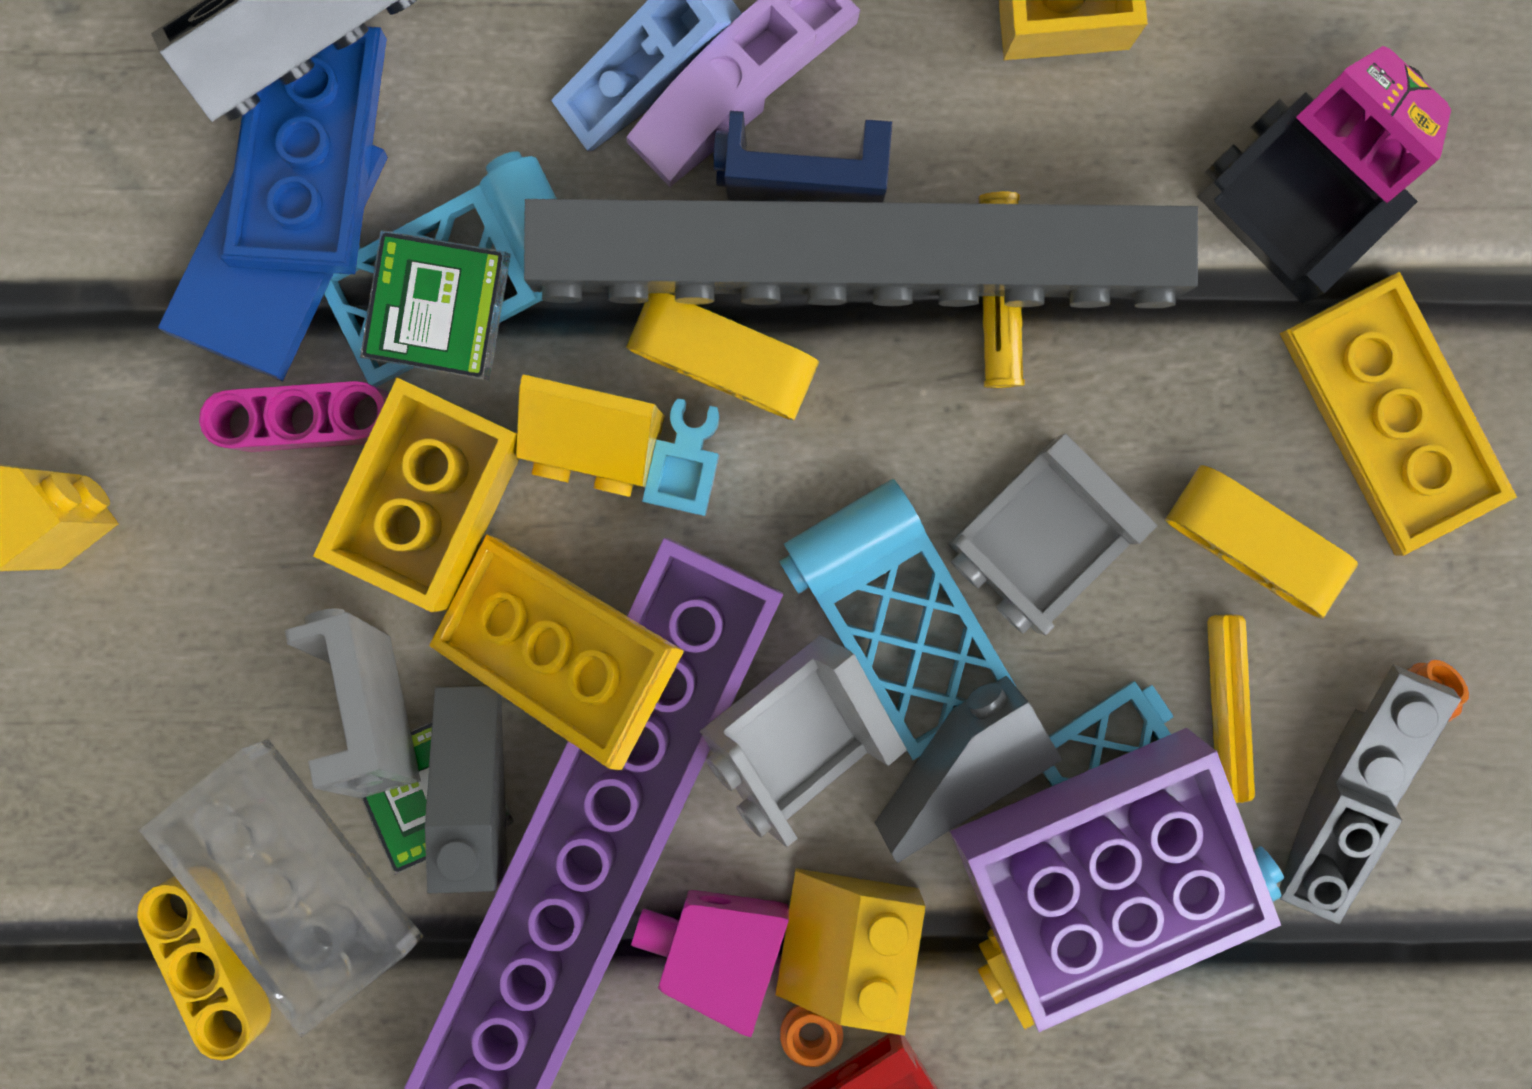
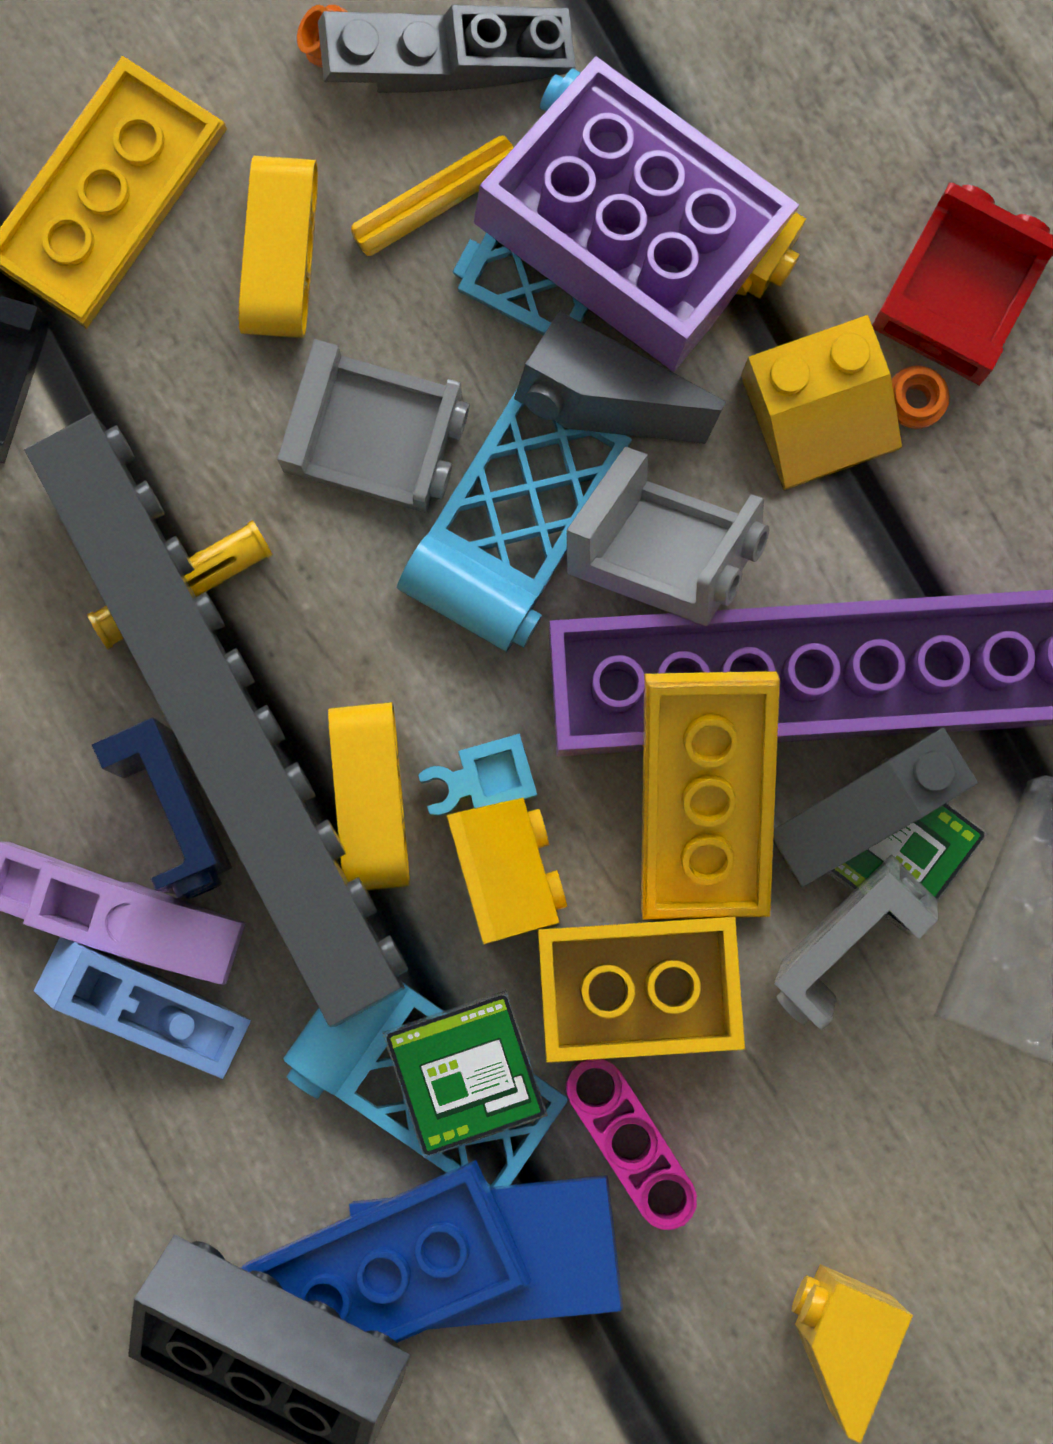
camera: 120 degrees left, 5 degrees down
dark pink torso [631,890,789,1037] -> none

